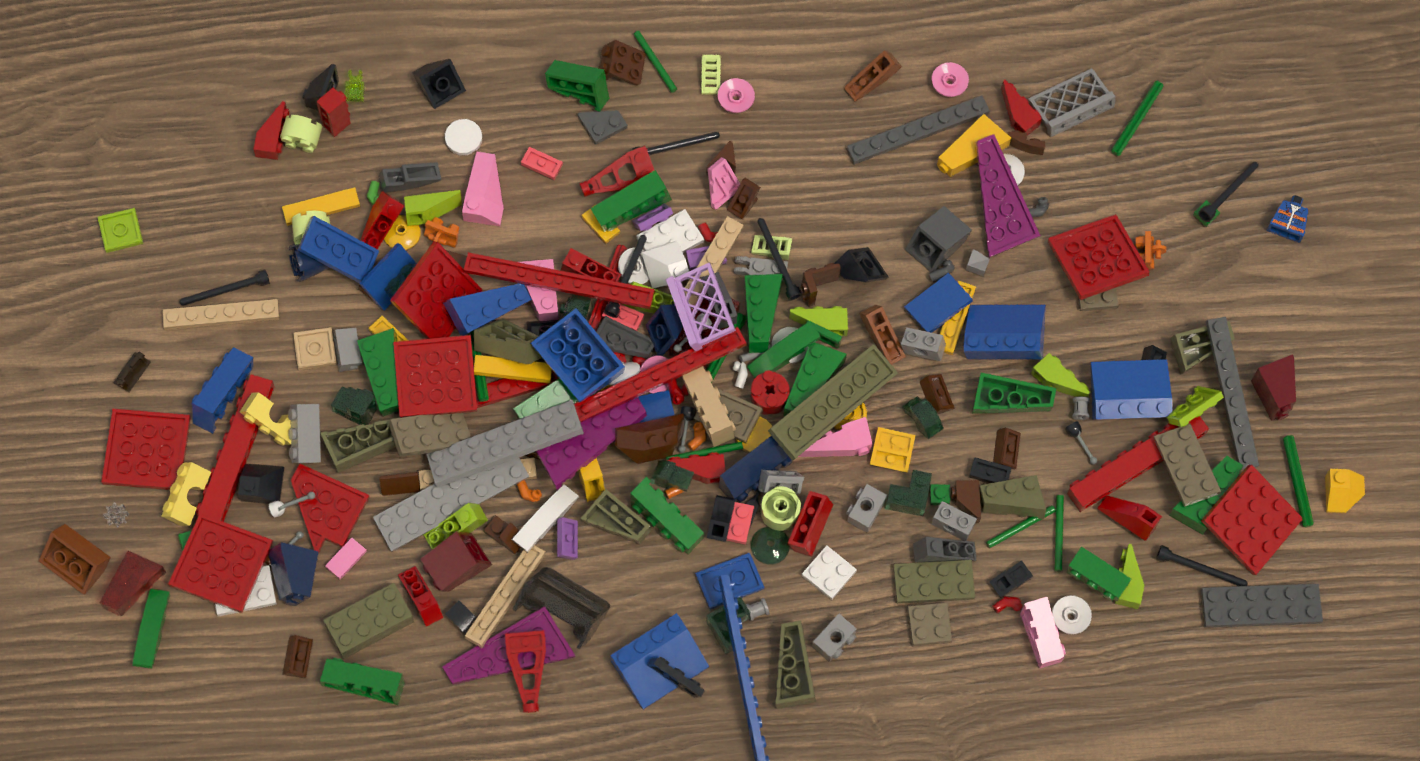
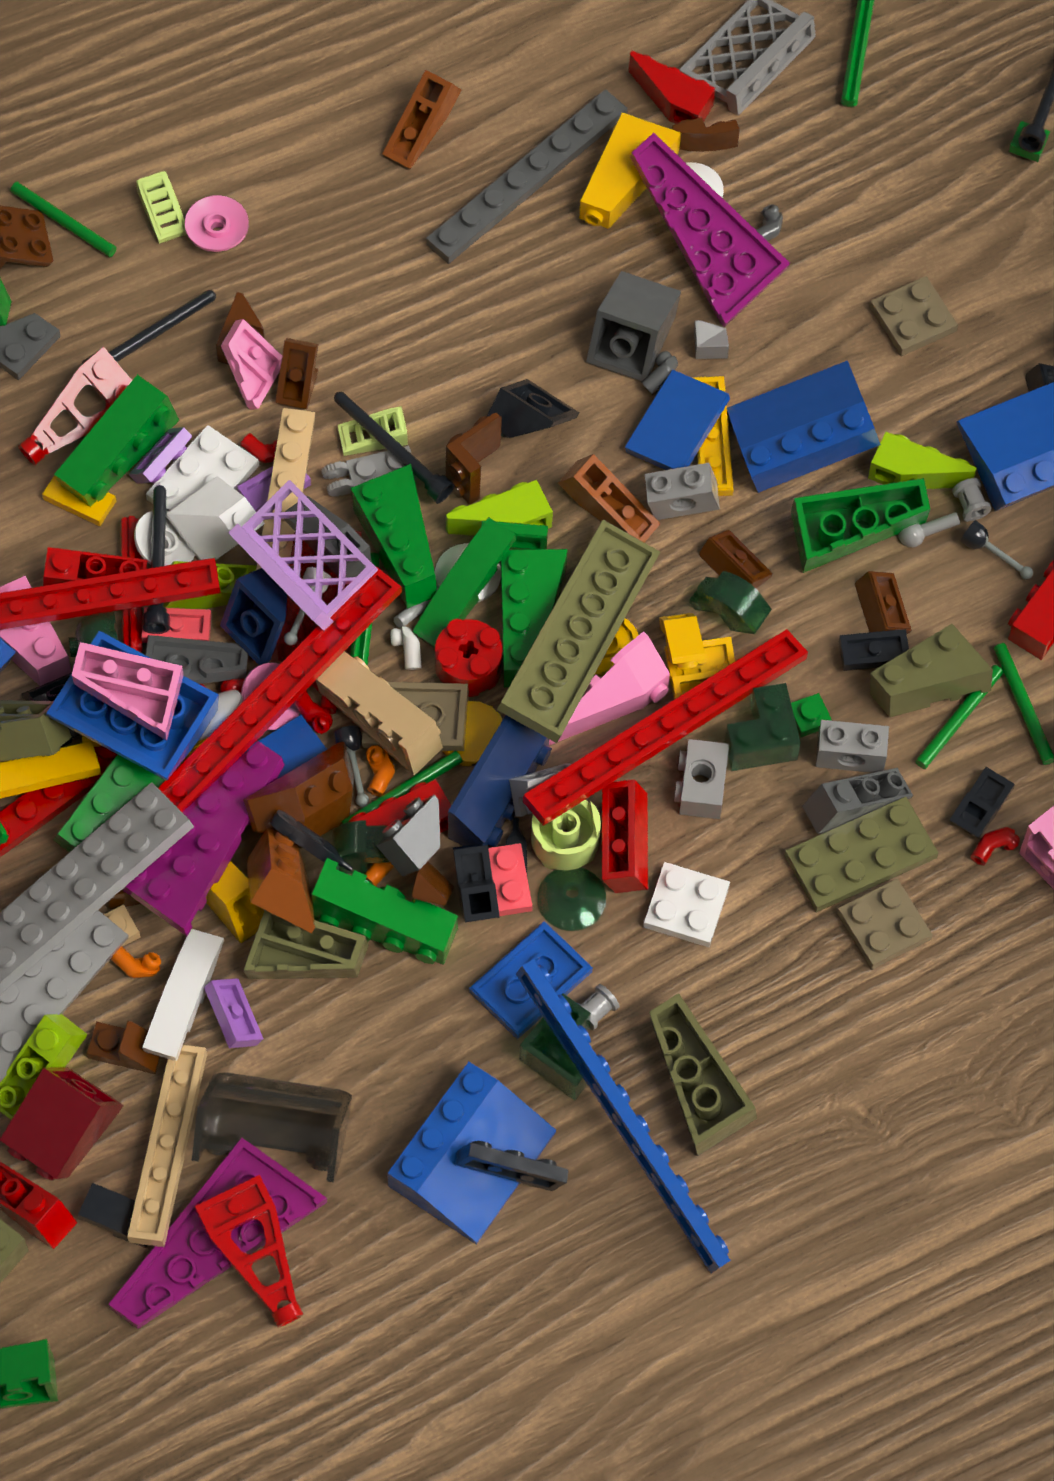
camera: 20 degrees left, 5 degrees down
light grey brick [812,614,857,662] -> none
bright pink dish [932,63,969,97] -> none
reddish brown slope [951,480,981,523] -> none
red plate [1048,214,1150,300] -> none
orange hips [1136,231,1166,270] -> none
none -> bright pink wedge [71,642,183,741]
none -> dark orange slope [247,827,315,933]
none -> black piece [270,810,353,872]
none -> slope [376,795,440,877]
none -> reddish brown slope [412,861,454,906]
none -> red plate [522,629,808,826]
none -> yellow slope [659,613,706,668]
none -> light grey bar [898,512,960,548]

